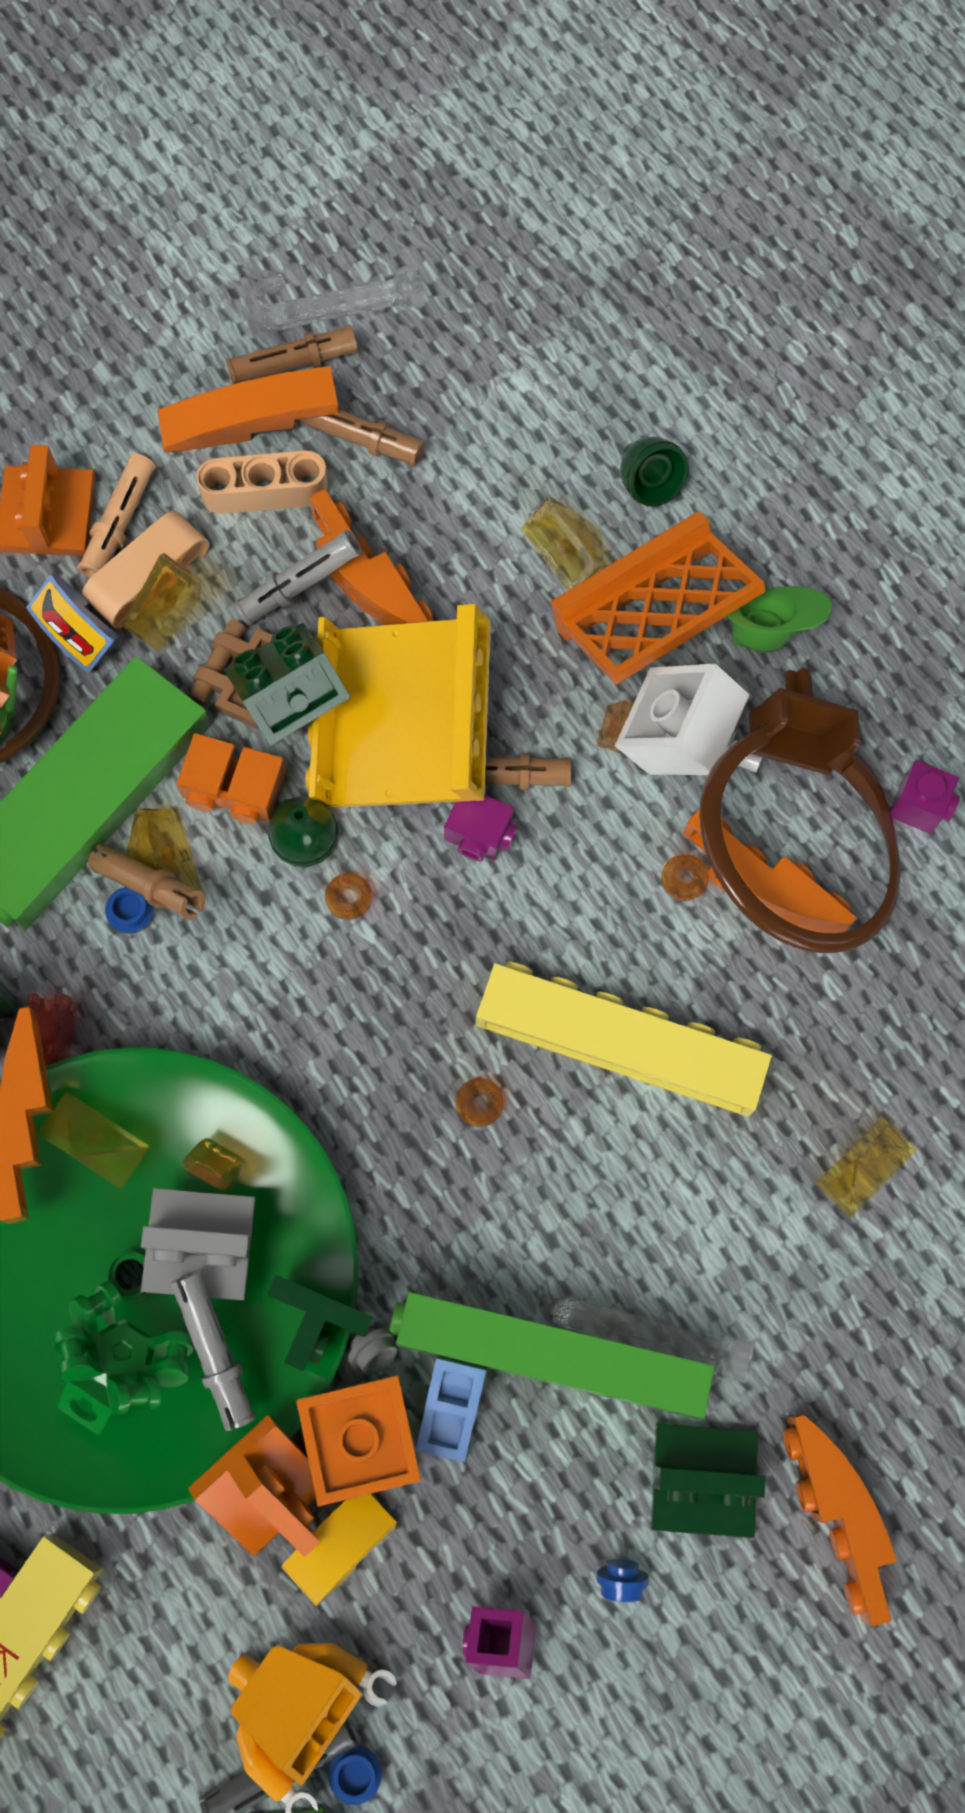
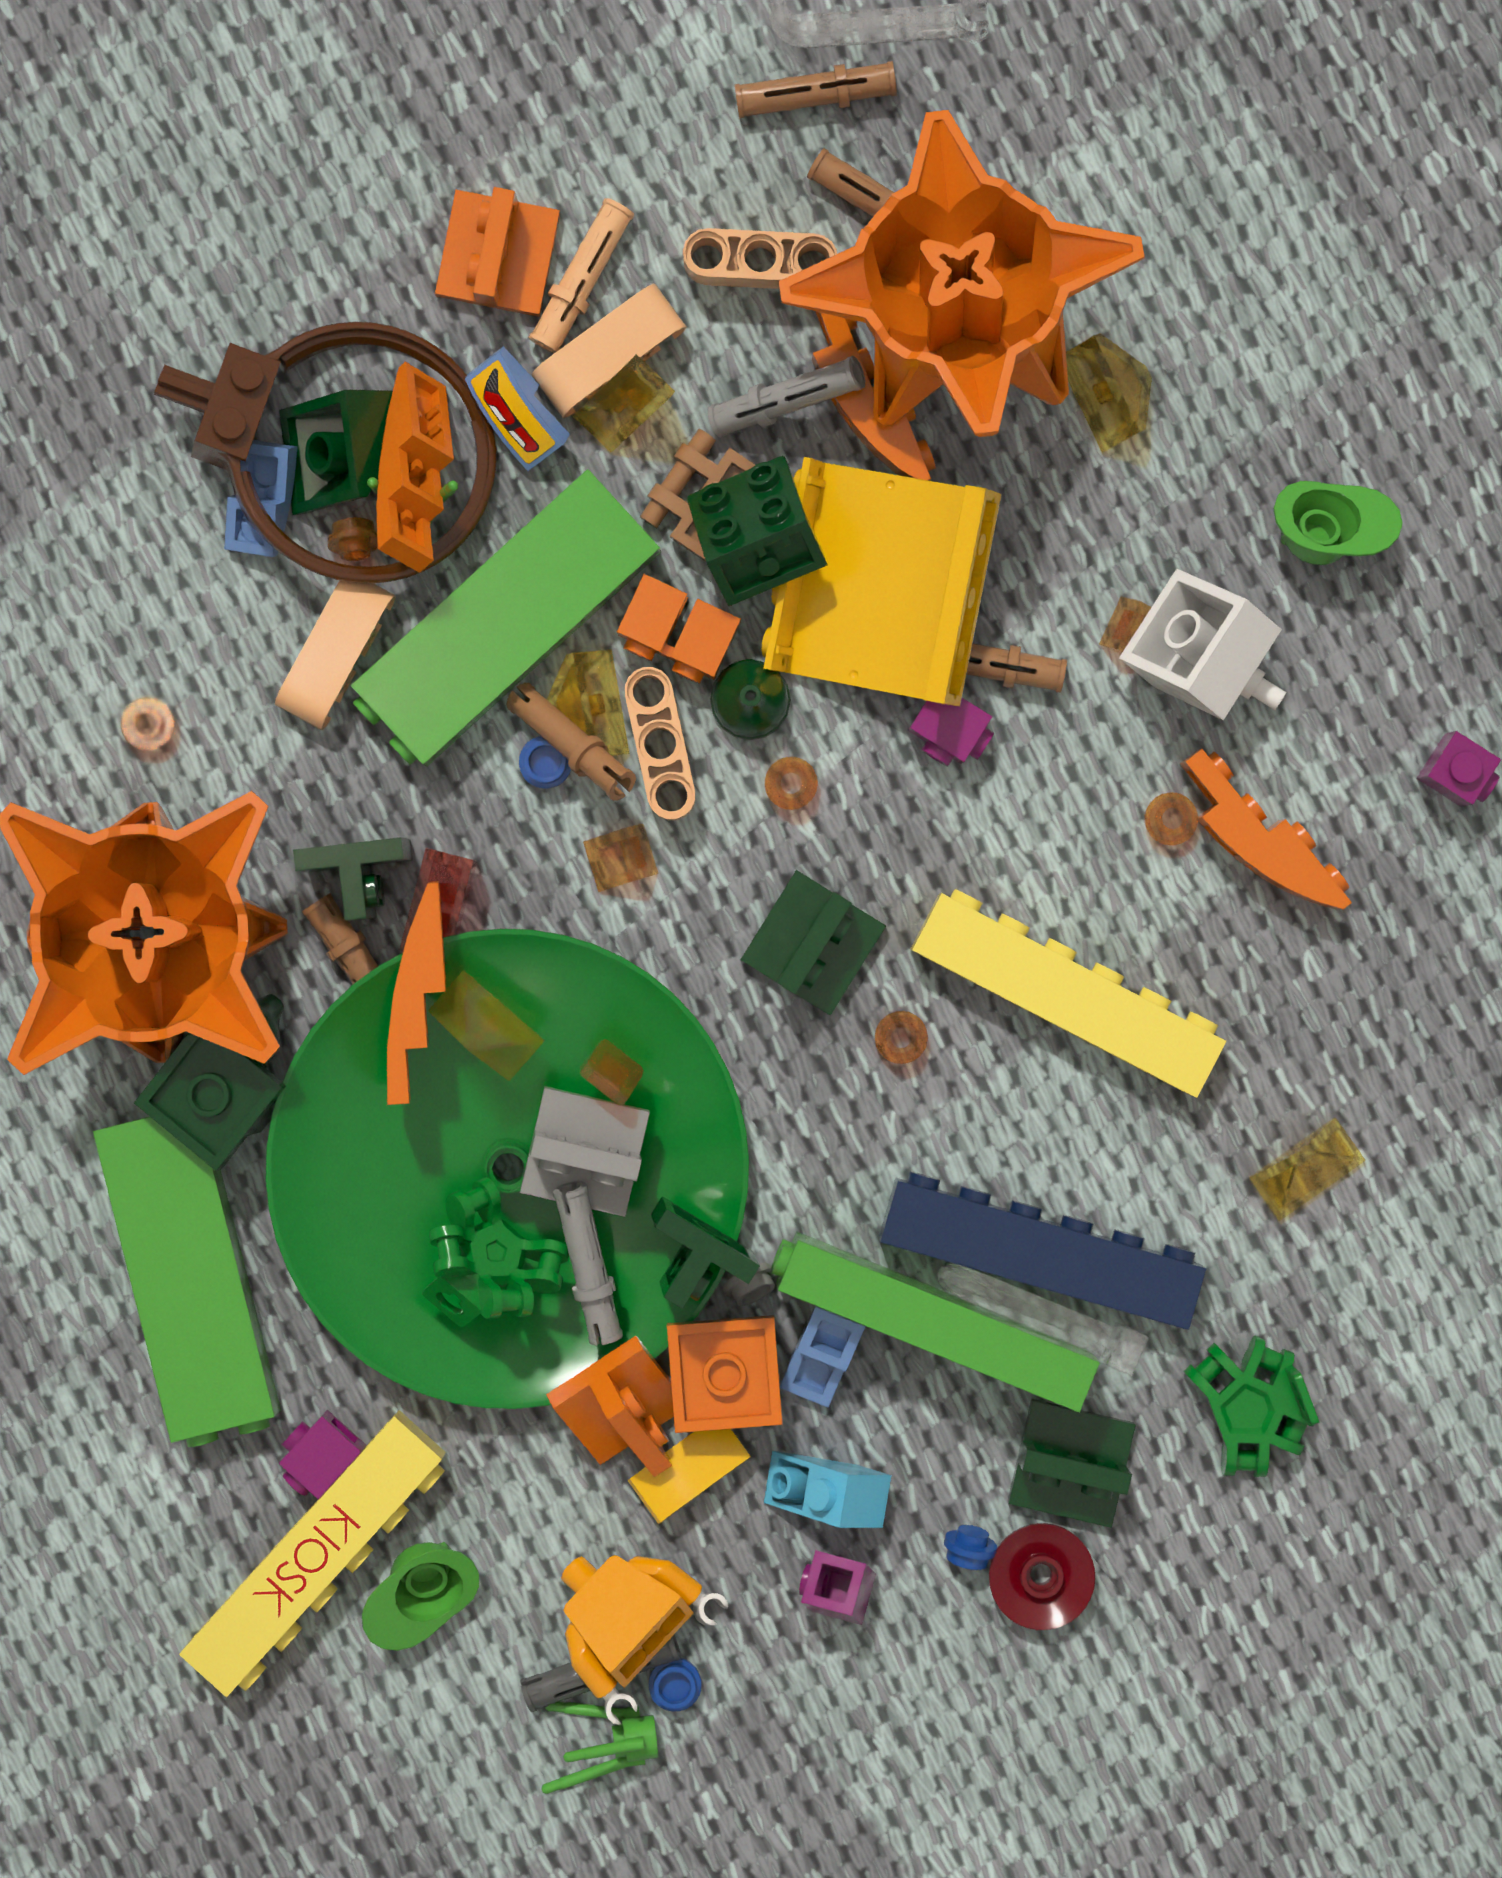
camera: 20 degrees right, 15 degrees up
orange slope [157,366,338,453] -> none
orange fence [551,511,765,685] -> none
dark green helmet [620,437,689,507] -> none
reddish brown brick [699,668,900,953] -> none
orange slope [782,1415,897,1626] -> none
none -> bright green piece [362,1542,479,1651]
none -> clear orange slope [583,824,659,892]
none -> light nougat beam [625,667,696,820]
none -> dark green bracket [740,870,886,1016]
none -> medium azure slope [764,1451,892,1528]
none -> orange piece [779,110,1145,437]
none -> dark blue brick [878,1171,1207,1330]
none -> dark red dish [989,1523,1095,1630]
none -> green piece [1183,1335,1320,1477]

